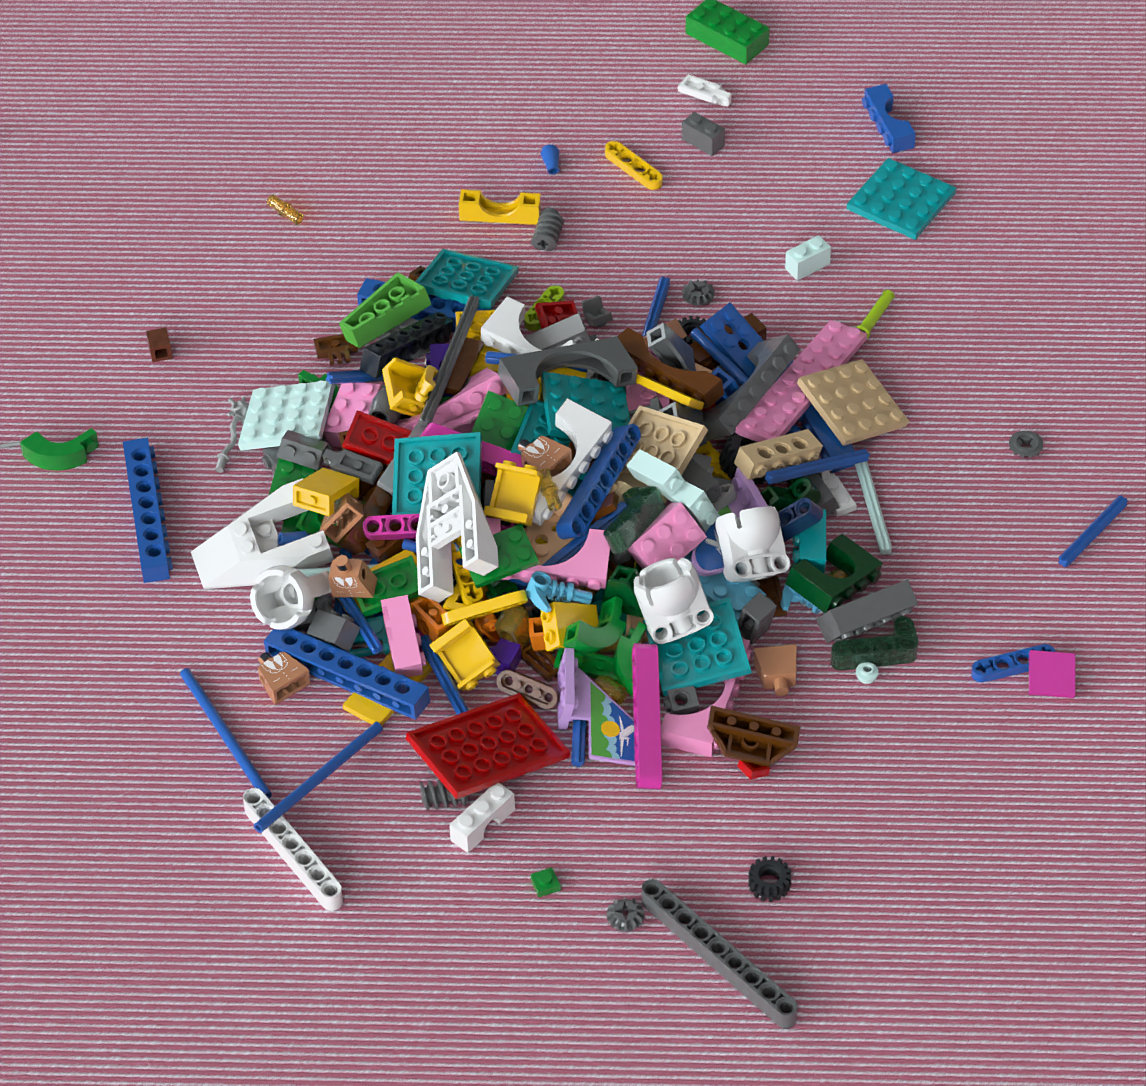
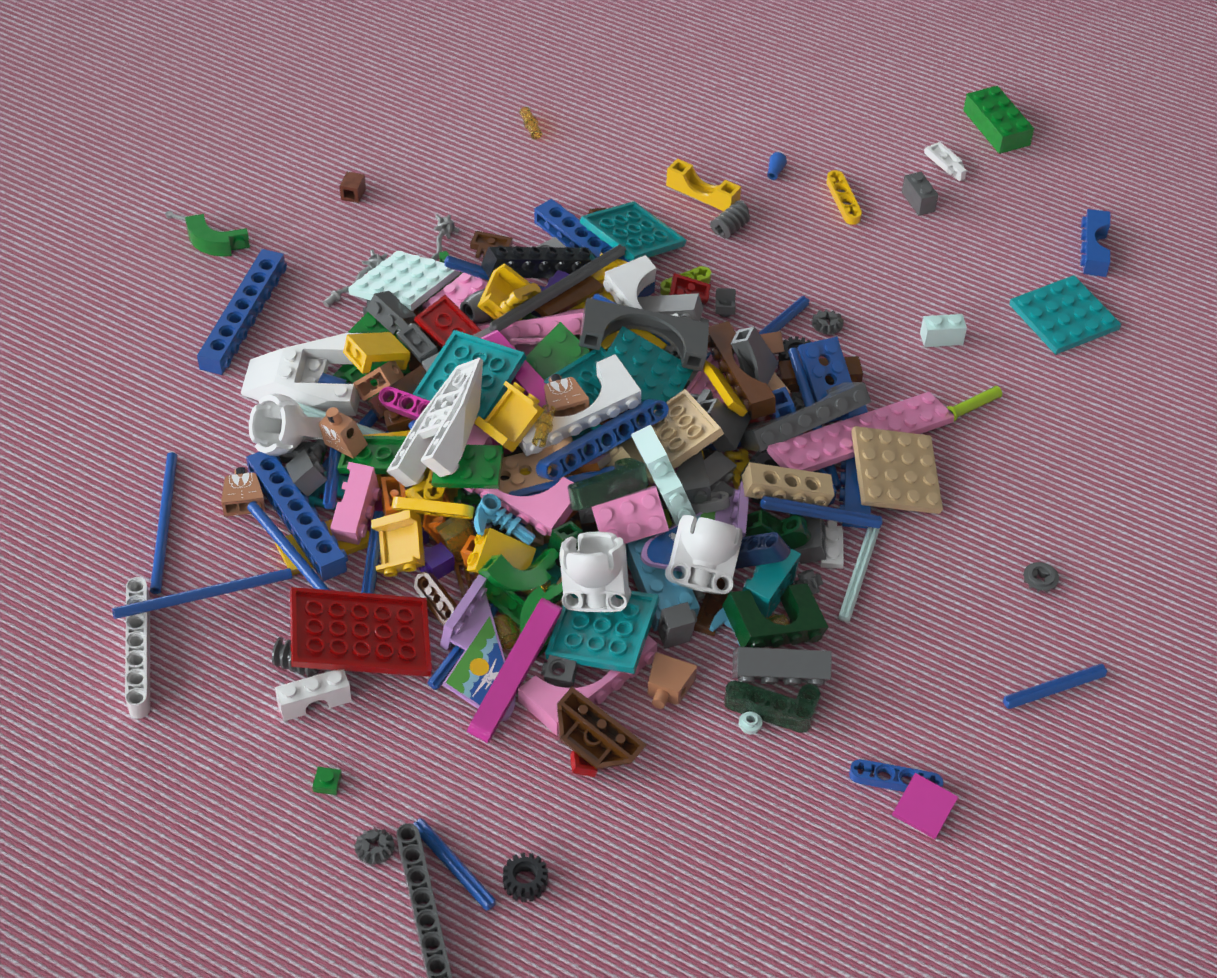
camera: 25 degrees right, 0 degrees up
bright green wedge [339,272,432,348] -> none
none -> blue piece [247,501,330,590]
none -> blue axle [413,818,496,911]
none -> light grey piece [430,214,460,261]
none -> dark grey gear [794,569,823,594]

